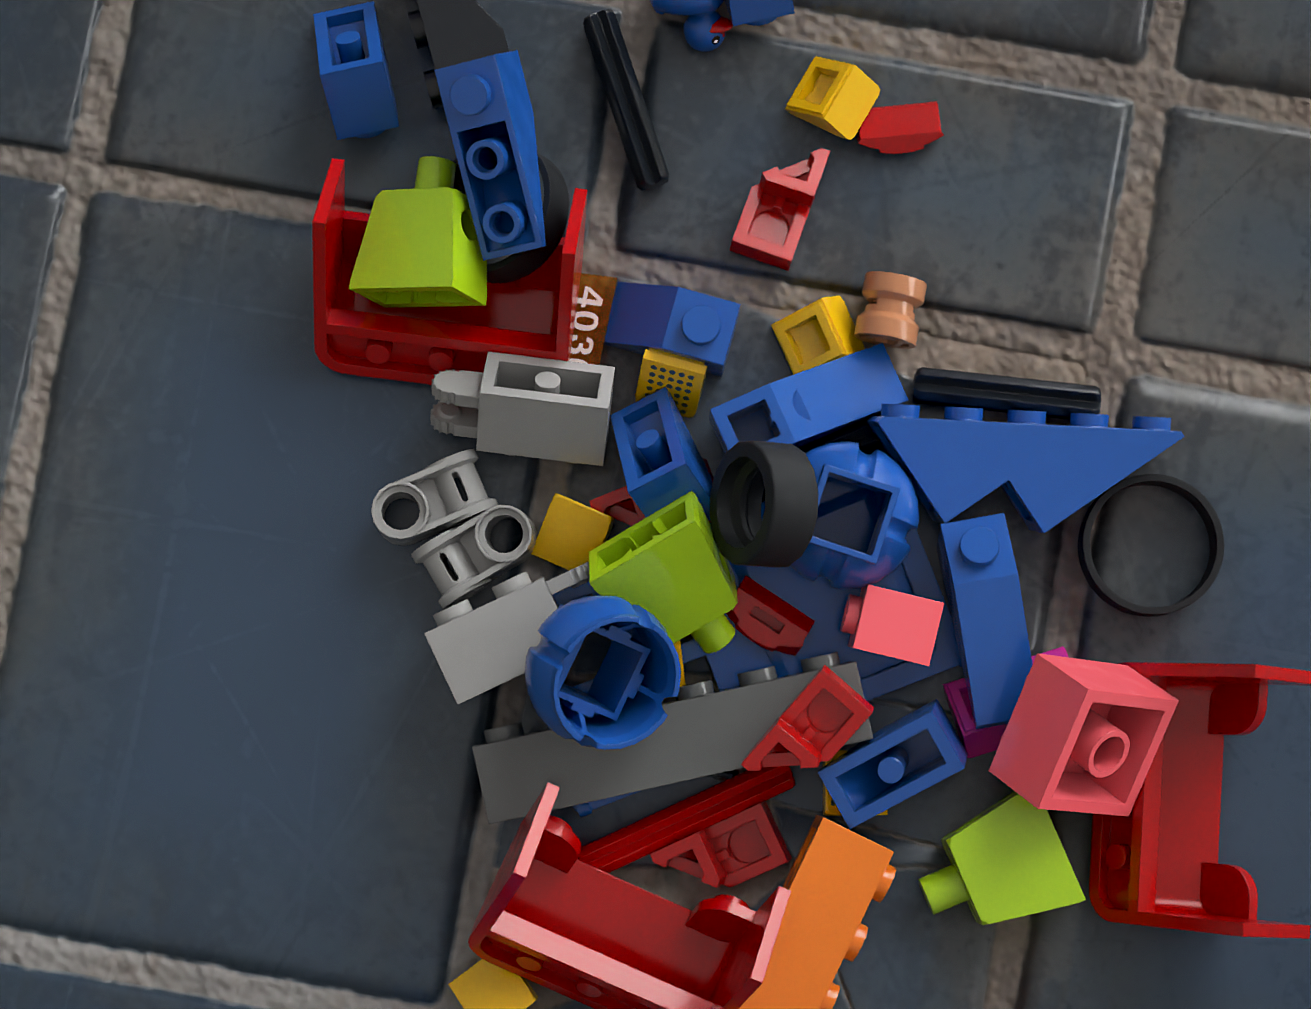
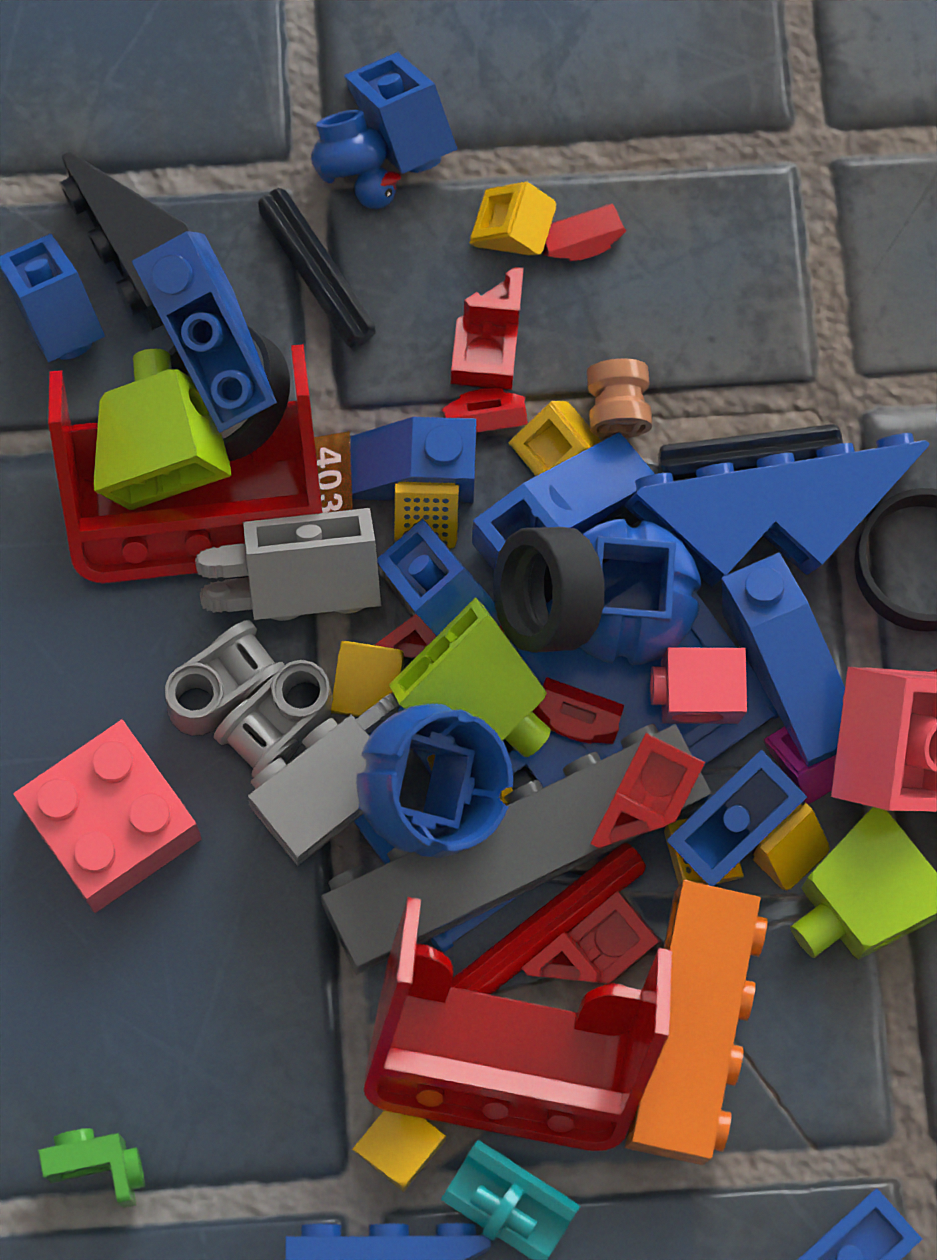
camera: 20 degrees left, 10 degrees down
none -> coral brick [13,719,202,913]
none -> bright green bracket [38,1128,145,1208]
none -> red piece [440,388,528,432]
none -> yellow slope [753,803,829,891]

